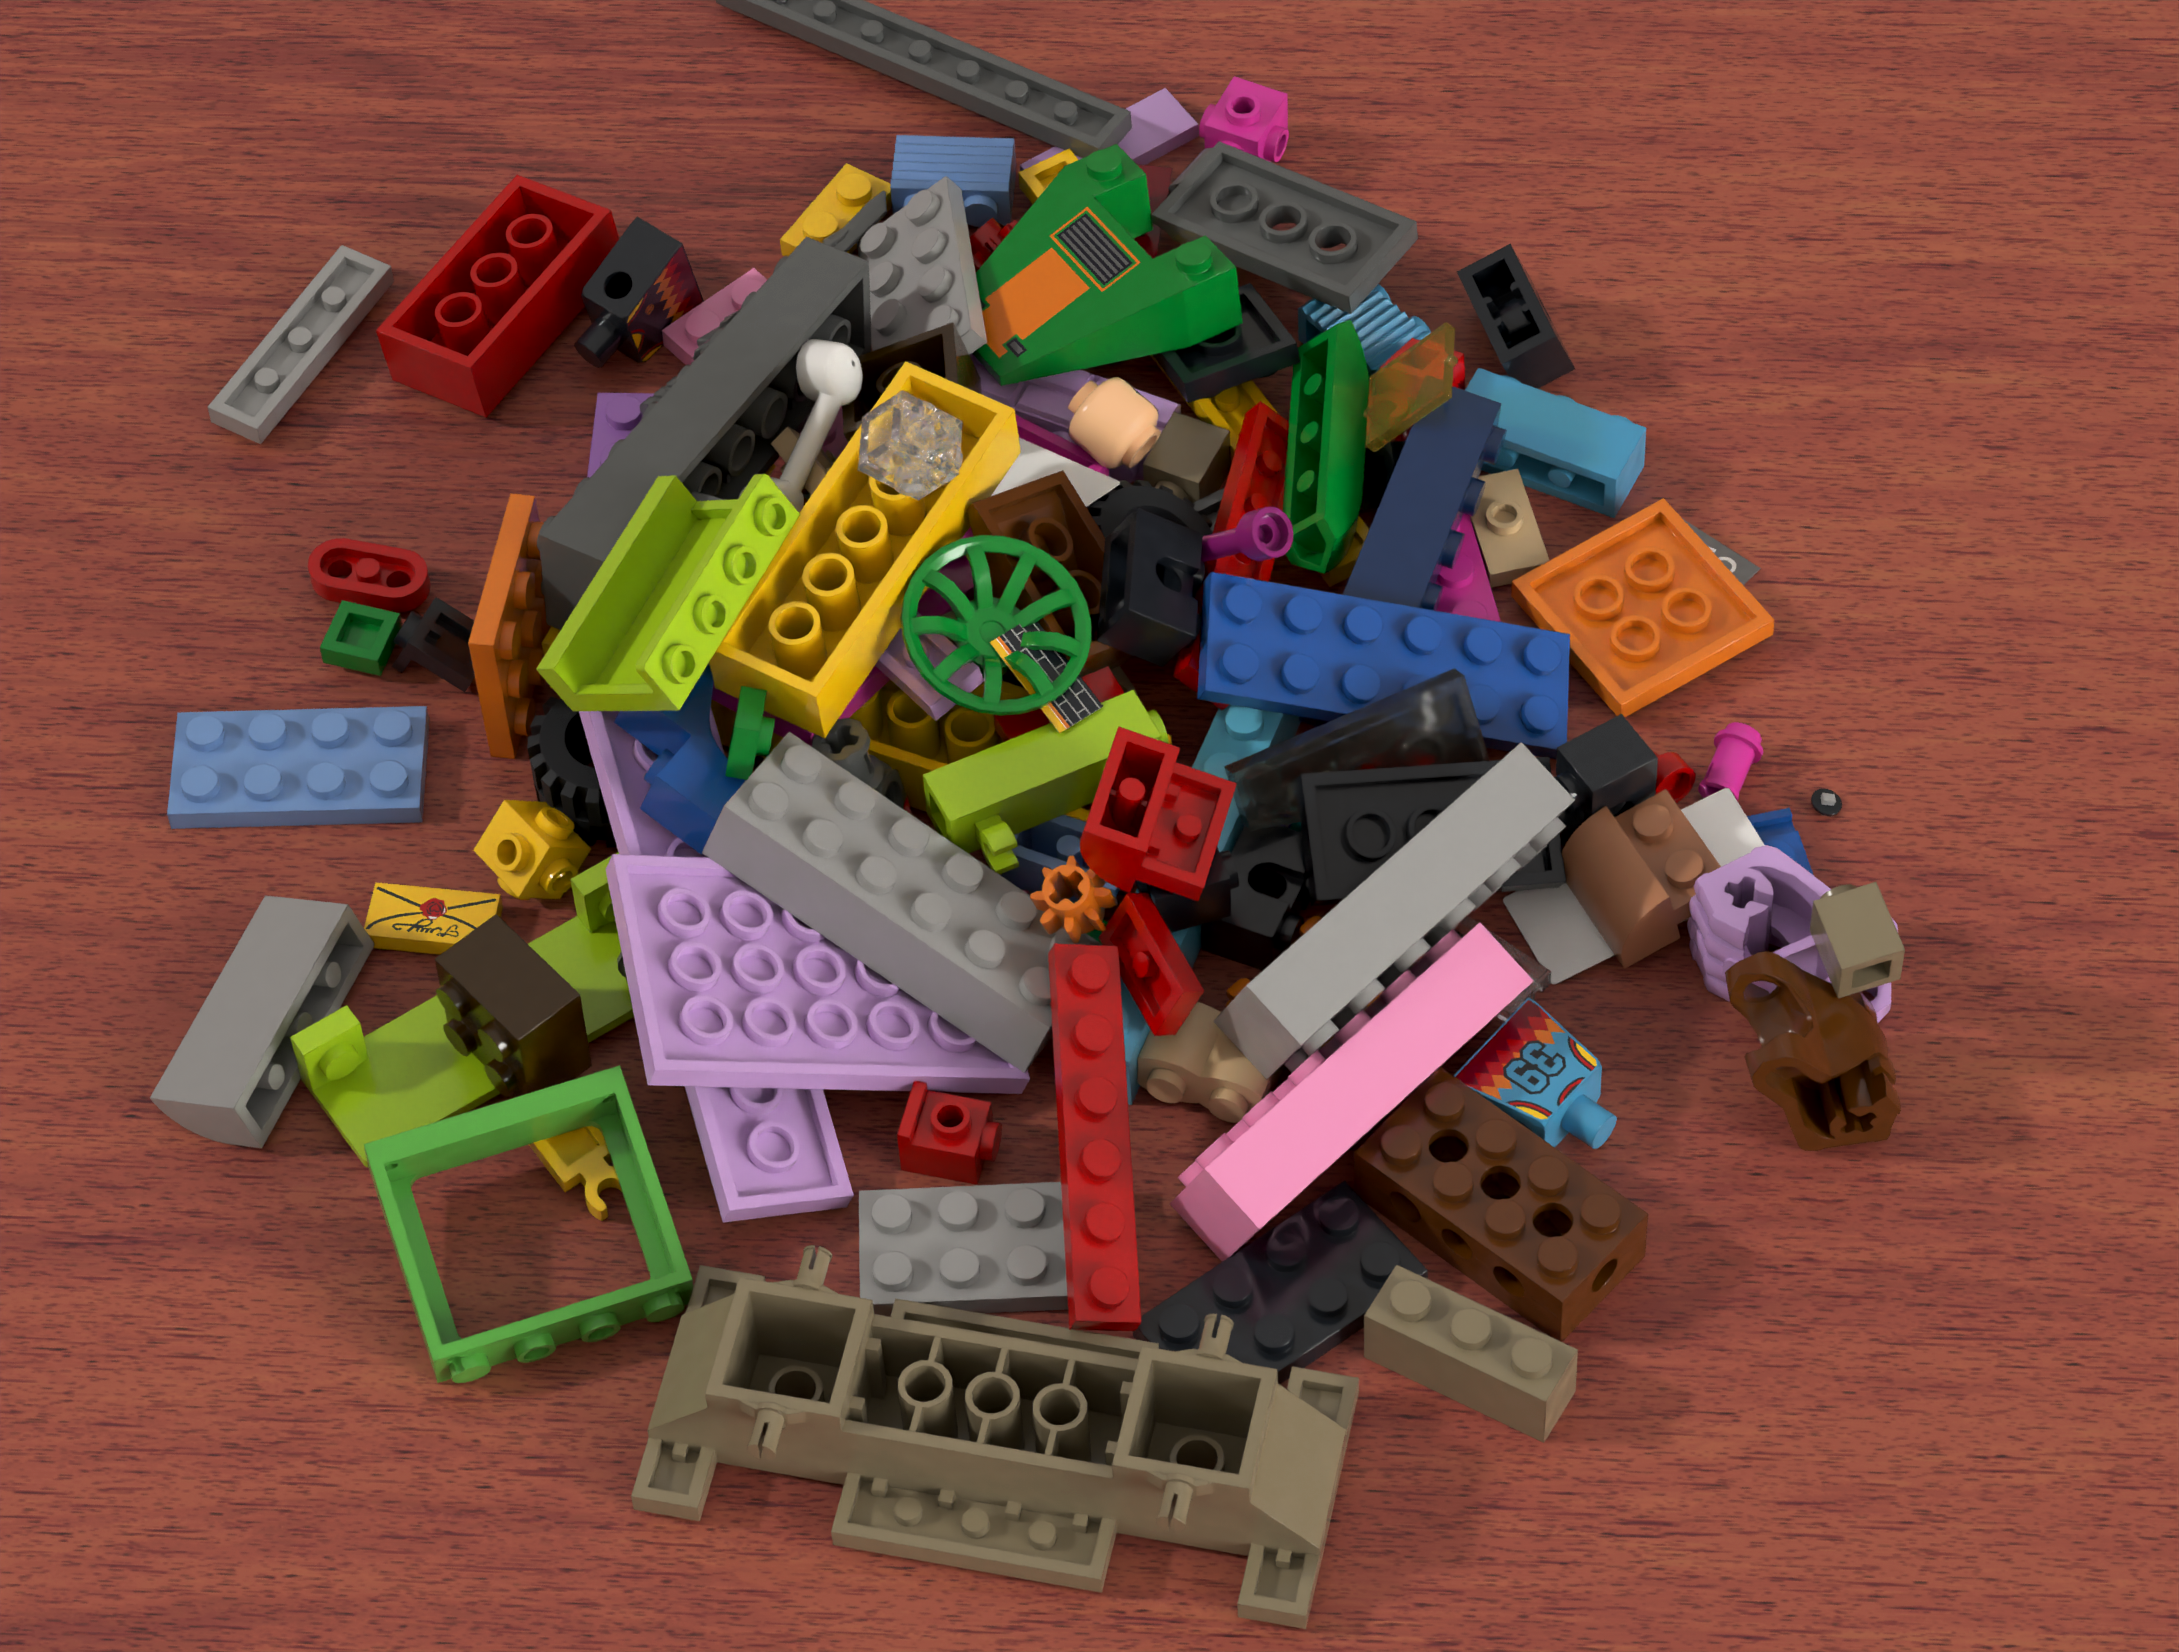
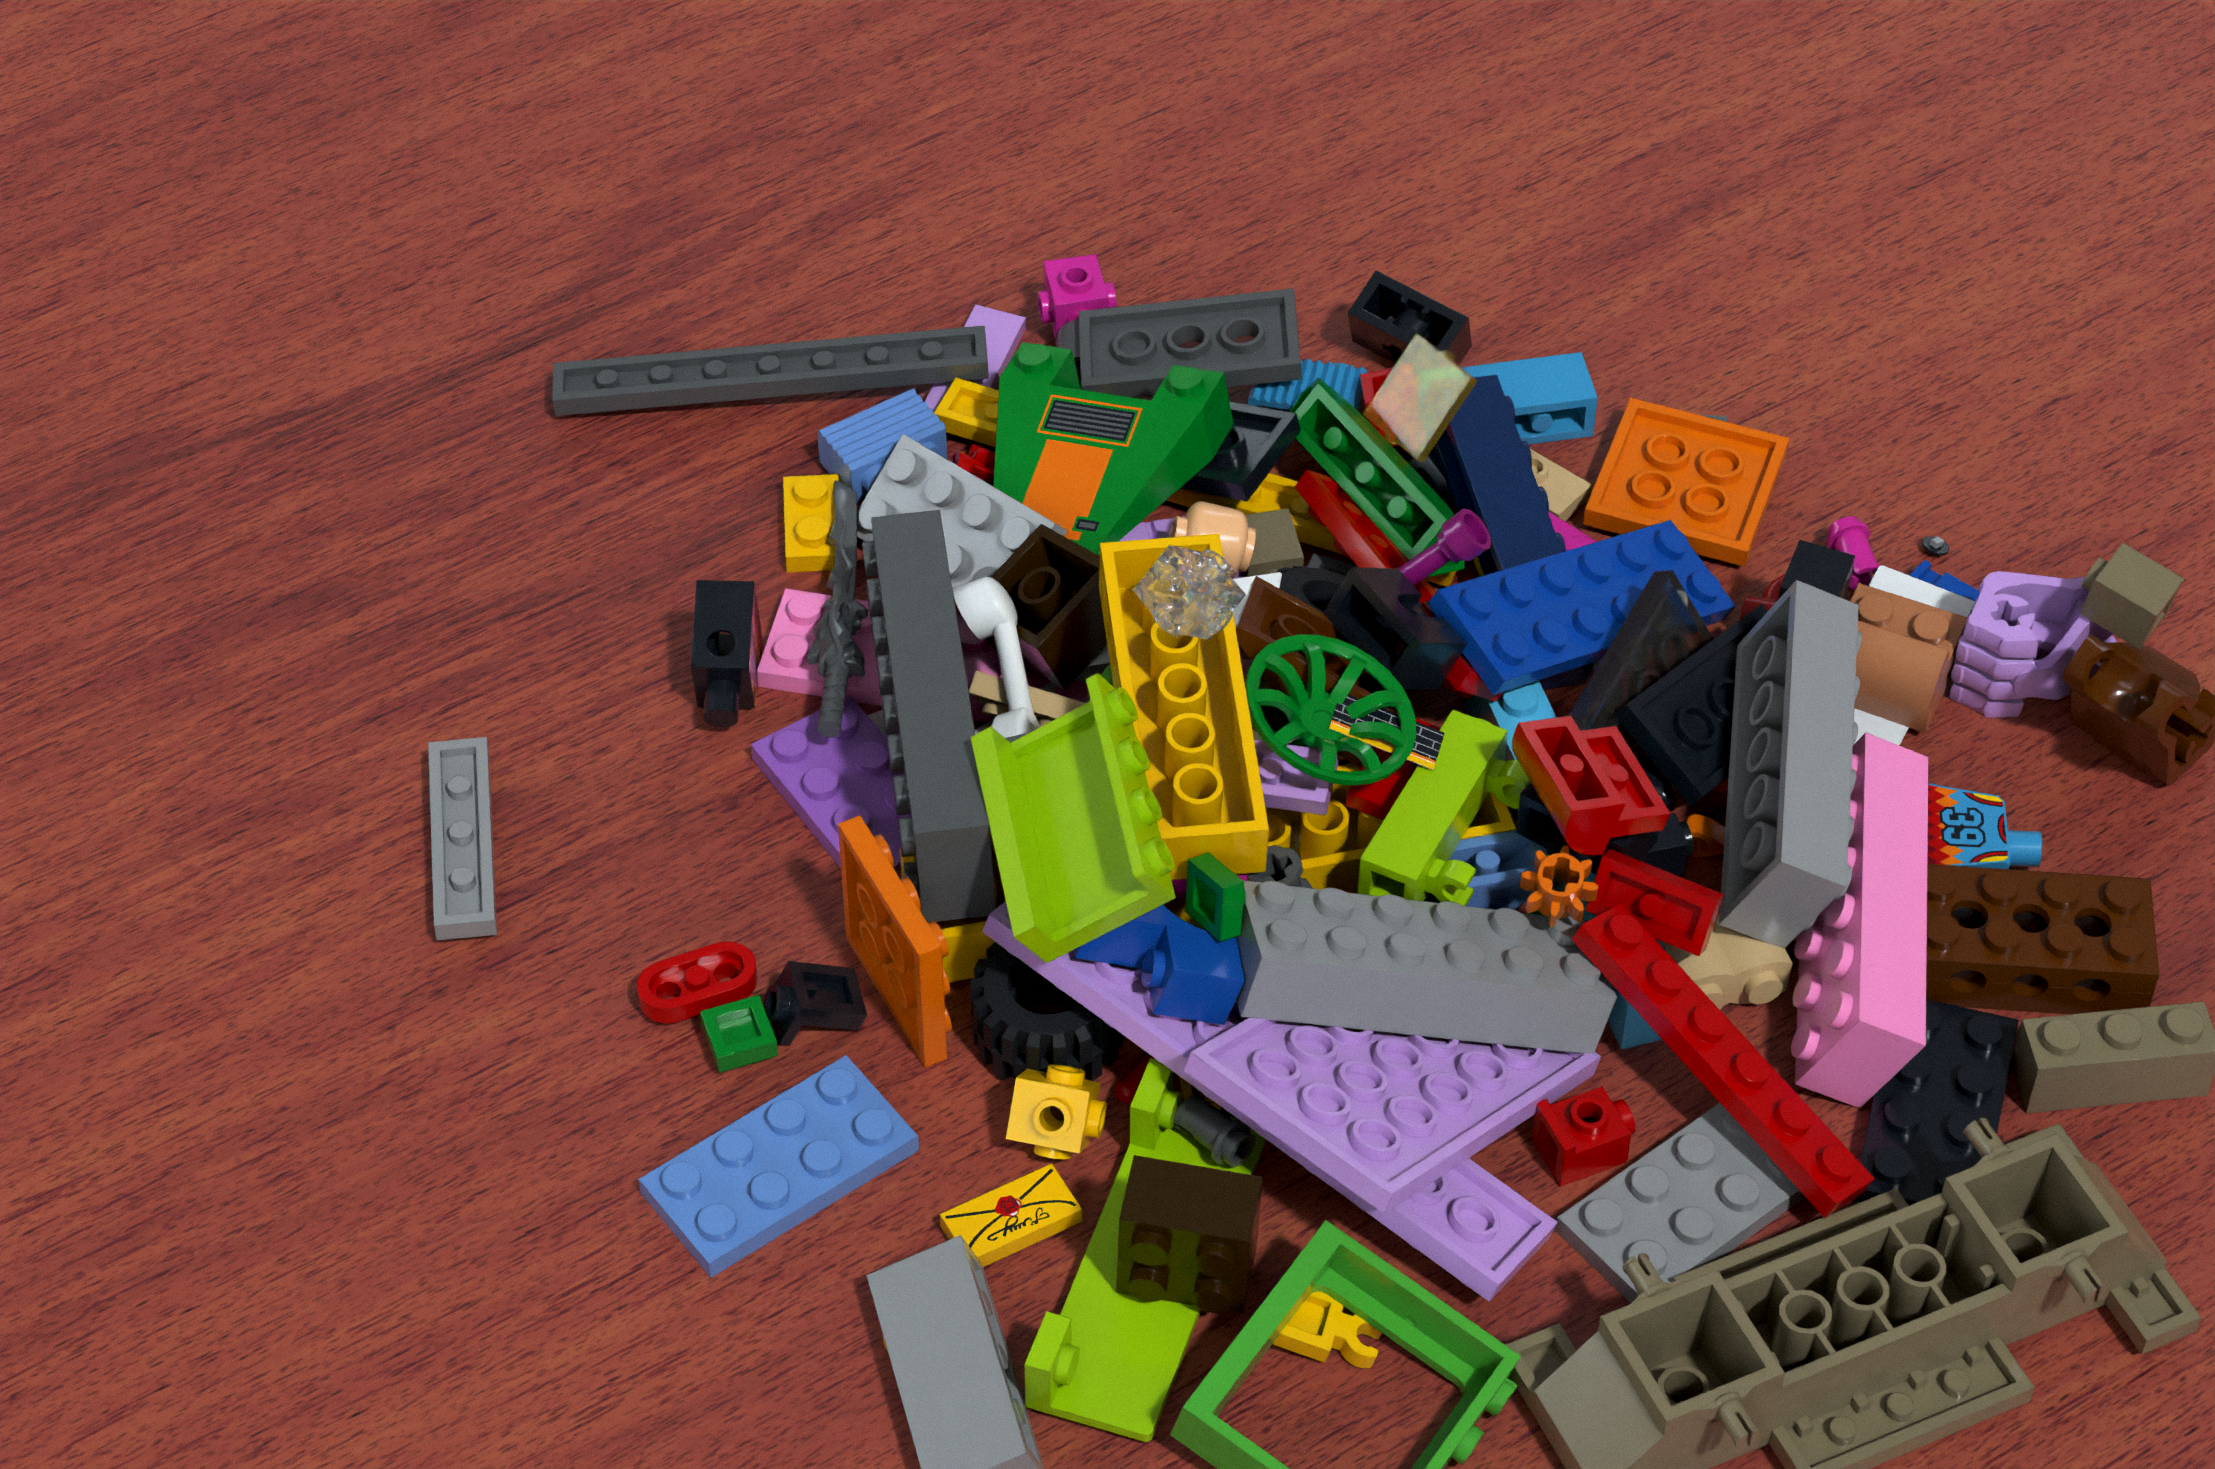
camera: 40 degrees left, 5 degrees down
red brick [376,175,619,418] -> none

